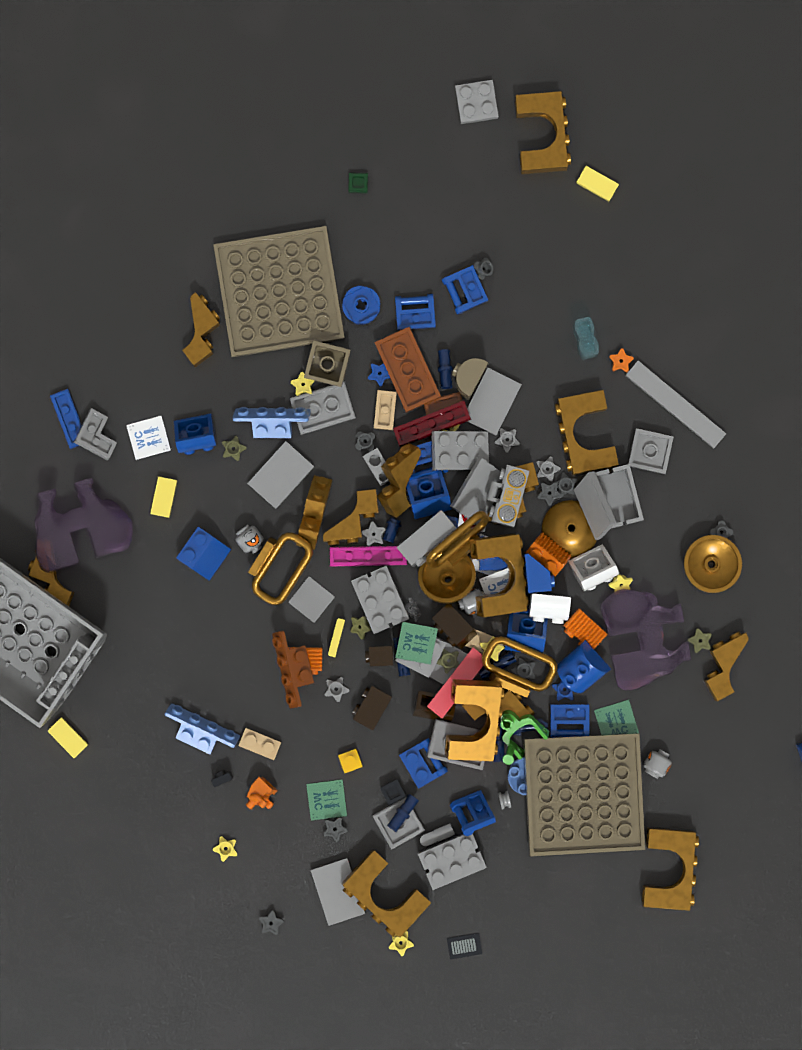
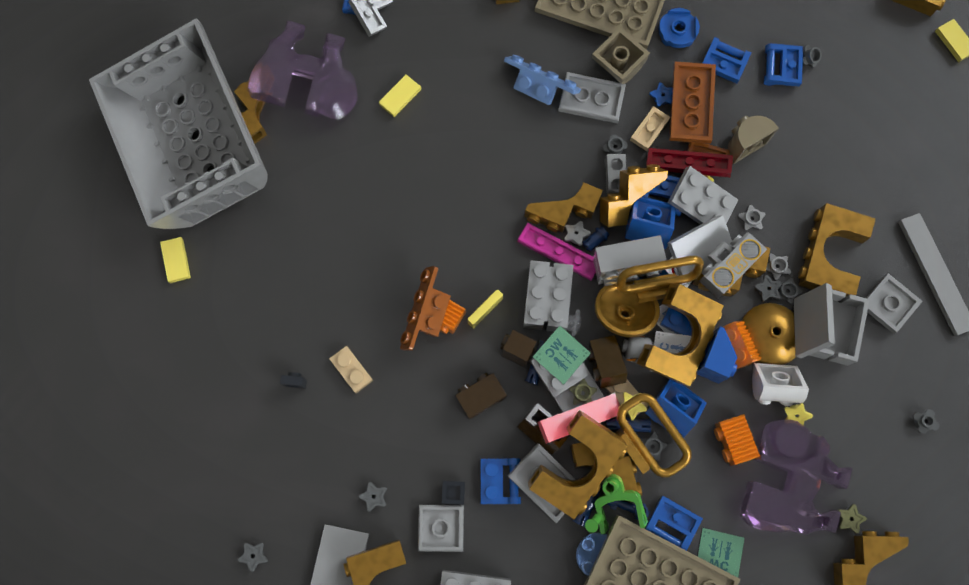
camera: 25 degrees right, 10 degrees down
white sticker [127,416,171,460] -> none
medium blue bracket [165,703,240,754] -> none
blue brick [174,414,217,455] -> none
blue slope [176,527,232,581] -> none
light yellow plate [213,836,237,862] -> none
olive plate [222,436,246,461] -> none
light grey head [235,524,264,554] -> none
orange piece [246,777,278,810] -> none
light grey tile [247,441,314,509] -> none
pearl gold bar [248,533,313,605] -> none
light grey sticker [289,577,335,623] -> none
light yellow plate [291,372,314,396] -> none
pearl gold arch [296,475,332,550] -> none
clear green sticker [306,780,347,821] -> none
light grey plate [324,677,349,702] -> none
yellow plate [338,749,363,773] -> none
olive plate [350,616,371,639] -> none
dark blue pin [387,794,419,833] -> none
light grey bar [420,824,455,846] -> none
dark blue pin [438,349,453,389] -> none
blue plate [450,790,496,836] -> none
light grey tile [467,368,522,436] -> none
light grey bush [498,791,511,809] -> none
white brick [529,594,571,624] -> none
blue plate [552,680,573,701] -> none
blue brick [557,640,611,693] -> none
clear light blue brick [573,317,599,360] -> none
orange plate [609,348,634,372] -> none
pearl gold dish [684,535,742,593] -> none

